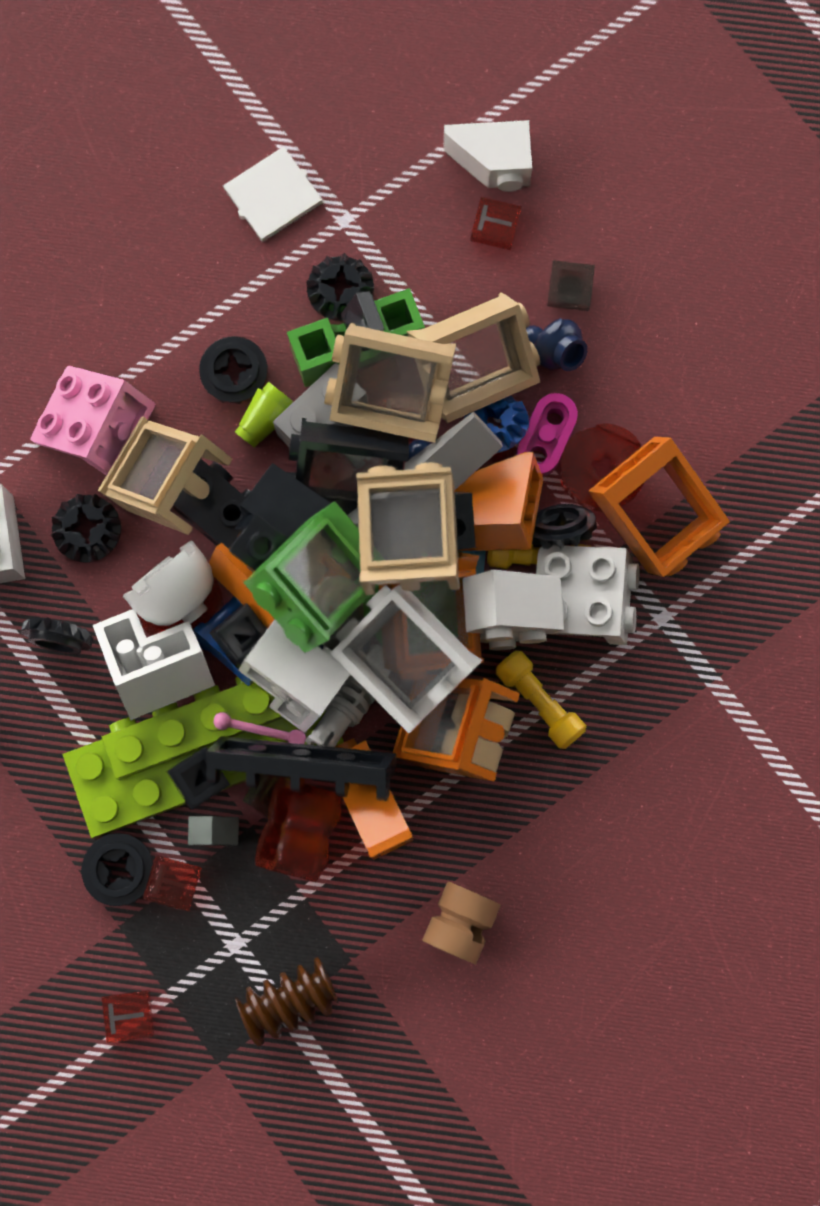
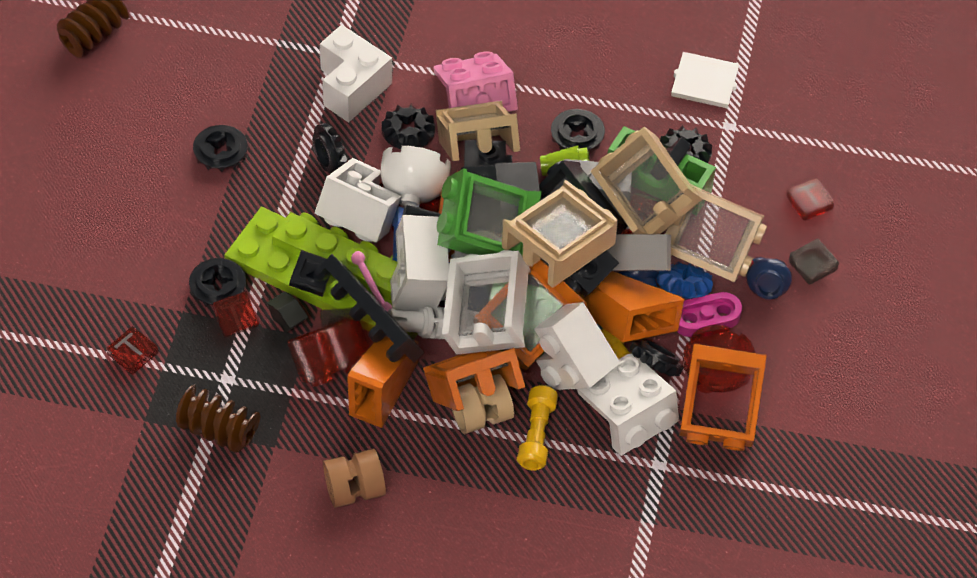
camera: 45 degrees right, 25 degrees down
white slope [444,120,532,191] -> none

